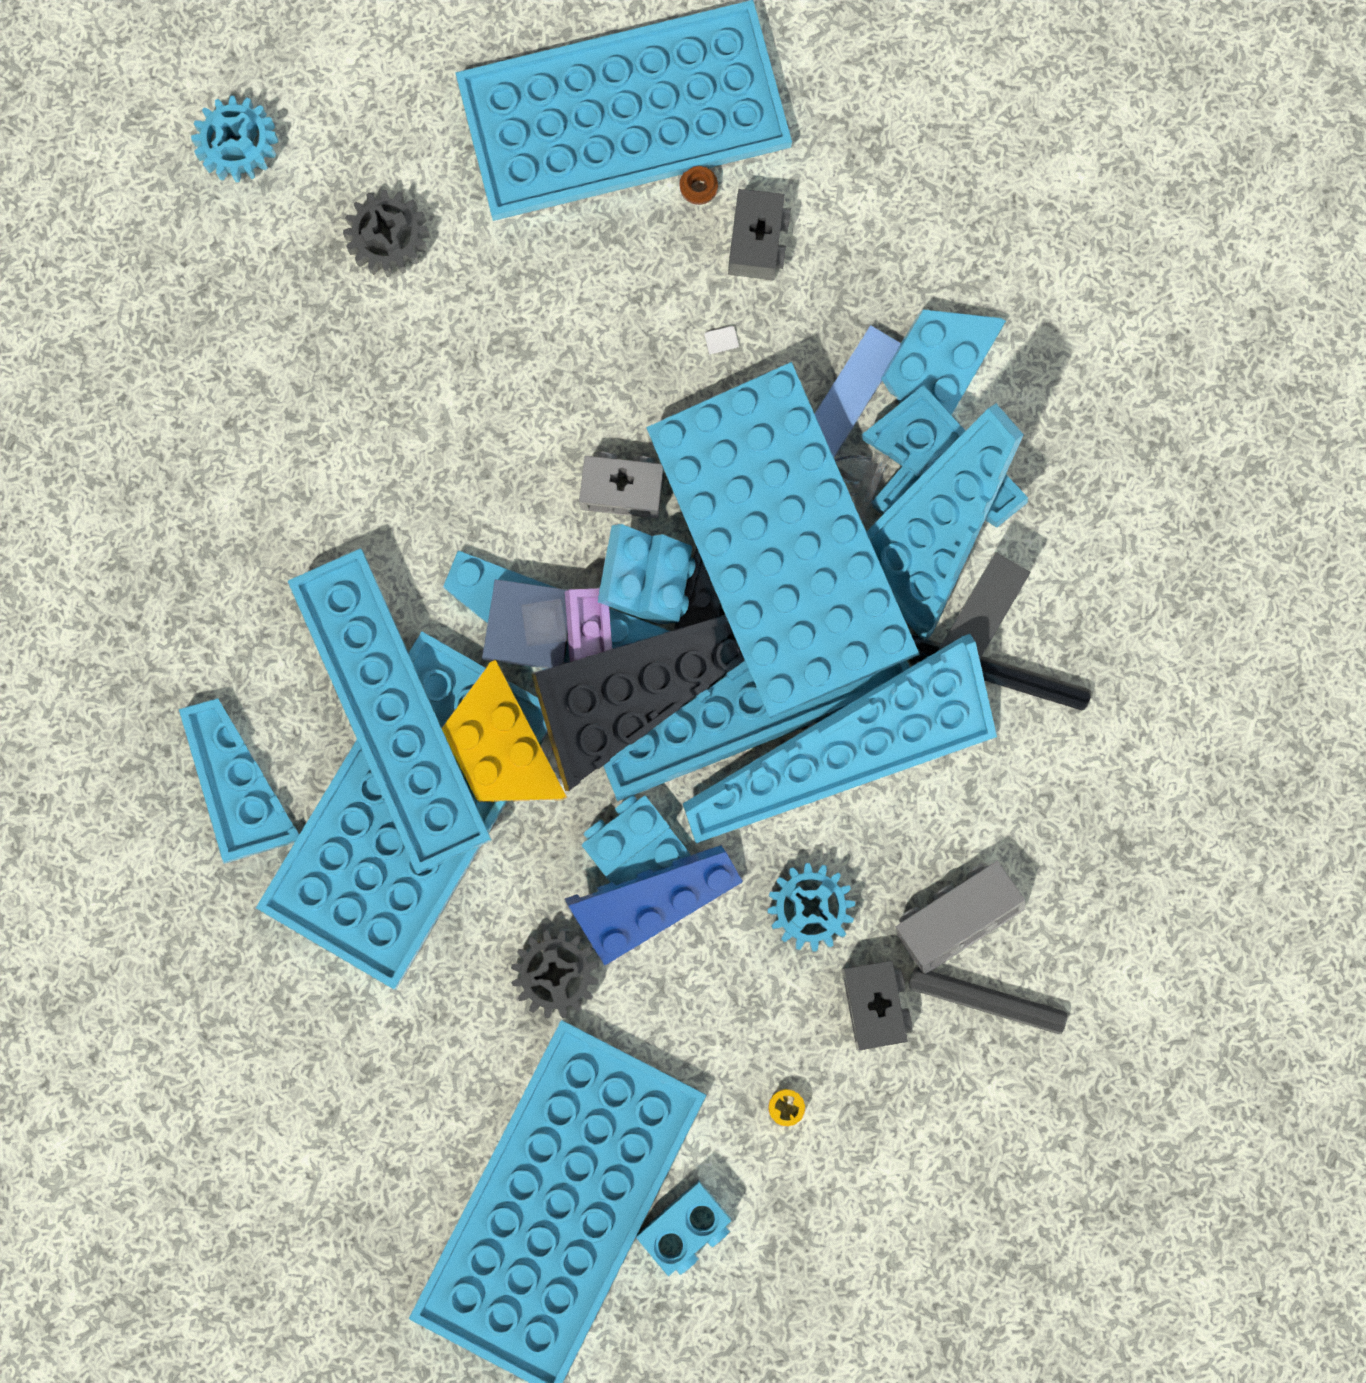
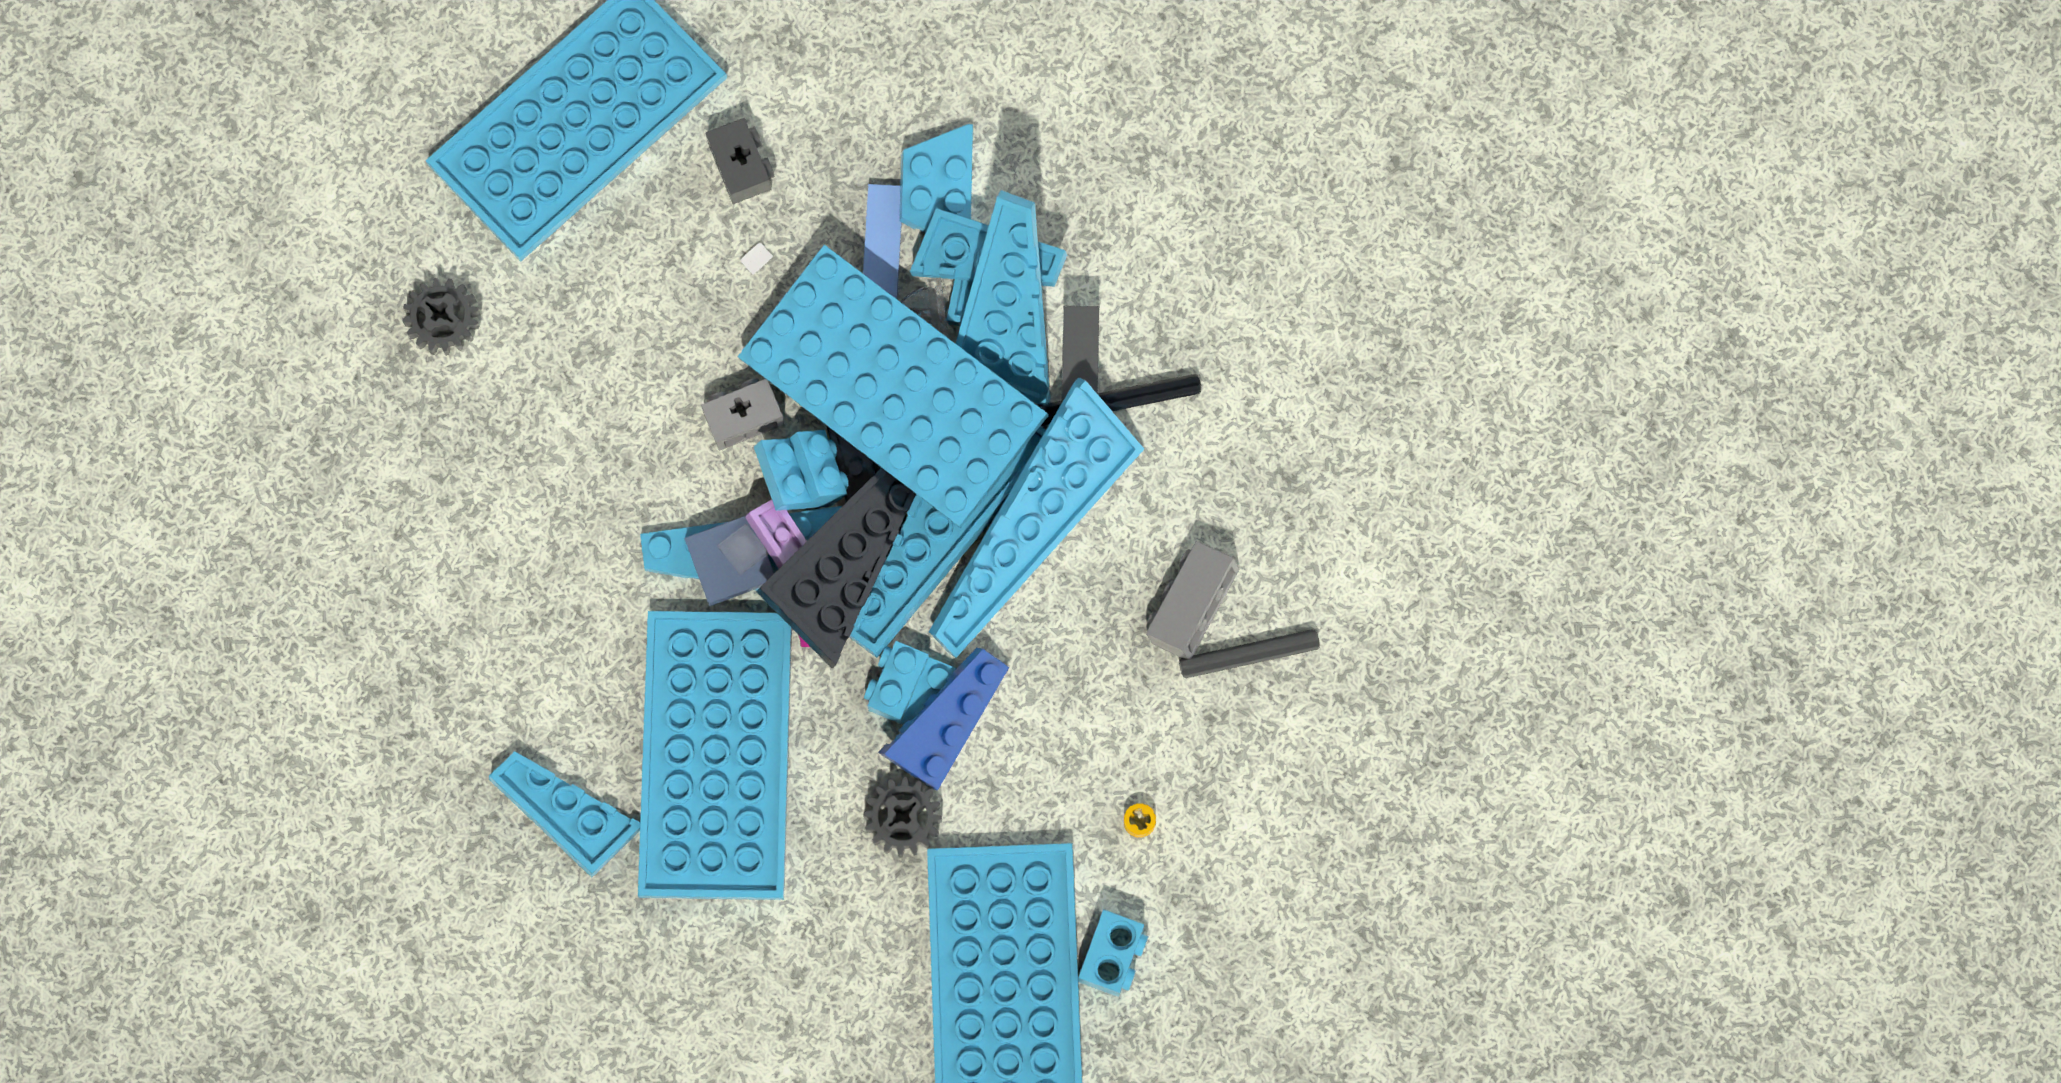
camera: 30 degrees left, 5 degrees down
medium azure gear [191,96,278,182] -> none
medium azure plate [288,548,492,874] -> none
yellow wing [442,660,567,802] -> none
dark orange plate [680,166,718,205] -> none
medium azure gear [767,863,855,952] -> none
dark grey brick [842,961,913,1051] -> none

